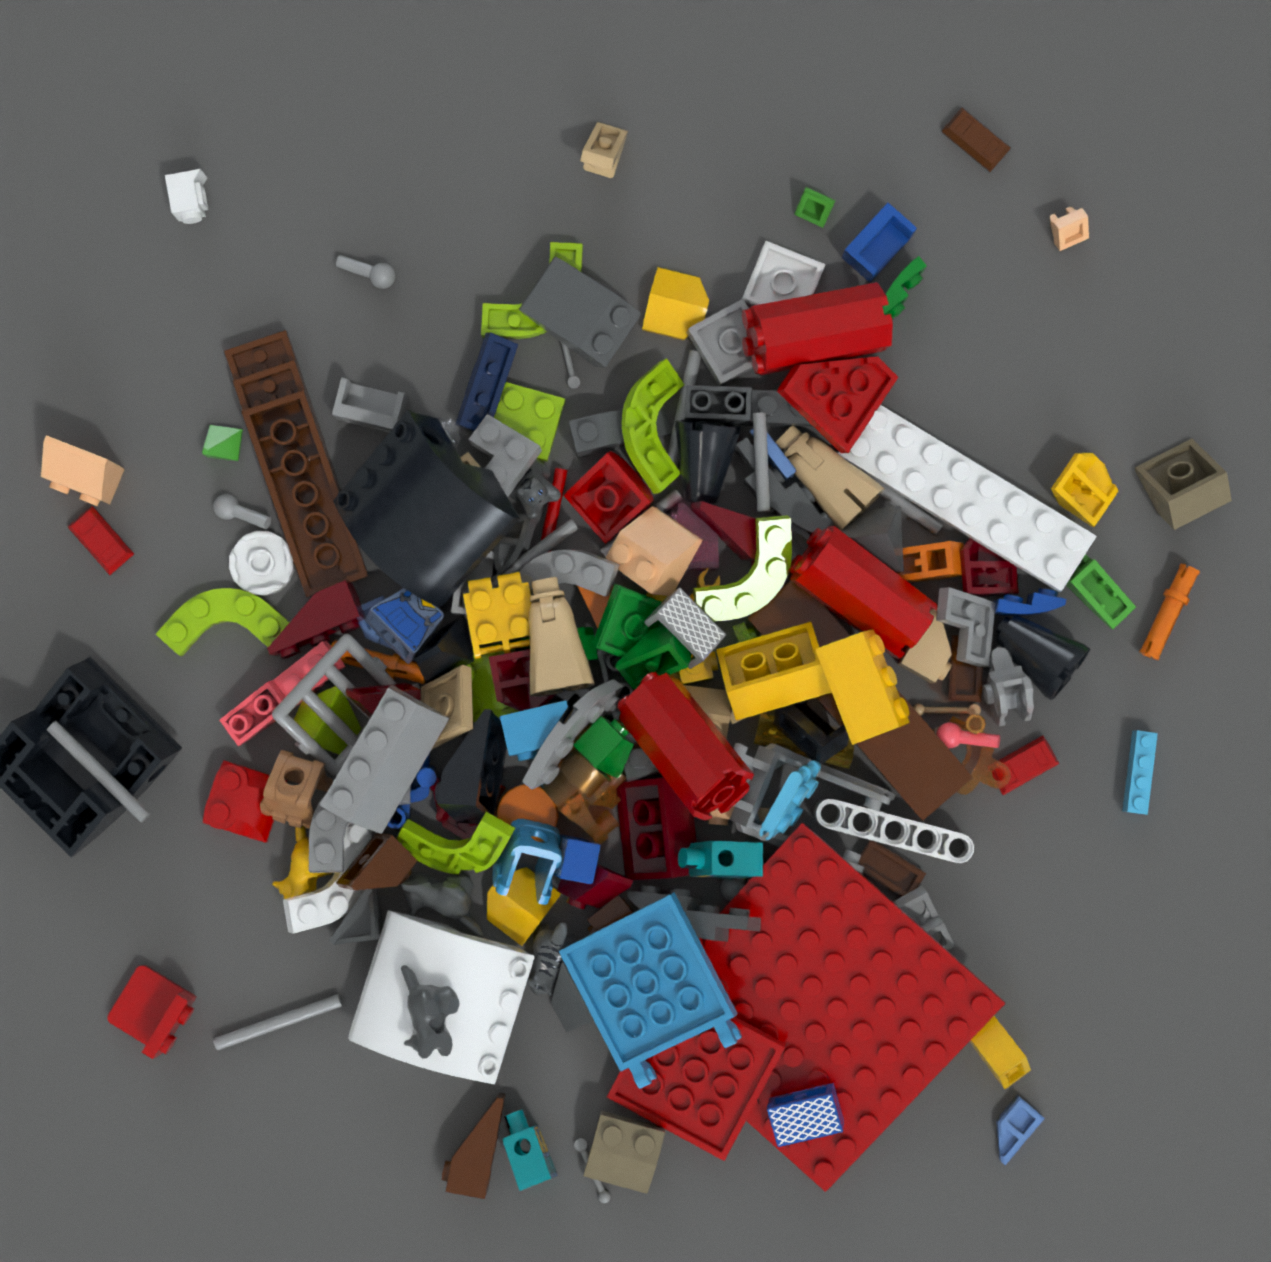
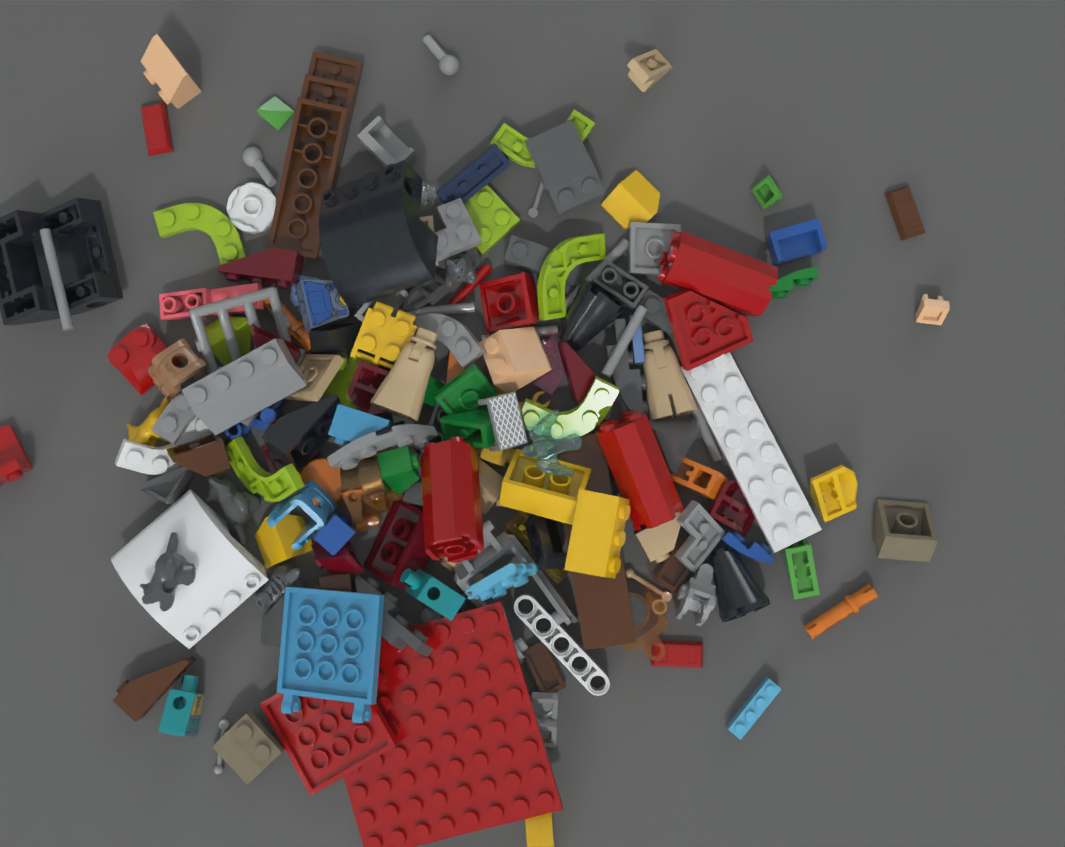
camera: 35 degrees right, 0 degrees up
light grey bar [213,994,343,1051] -> none
white tile [743,241,825,306] -> none
blue panel [767,1083,844,1147] -> none
coral bar [936,722,1000,749] -> none
none -> clear light blue animal [522,409,582,476]

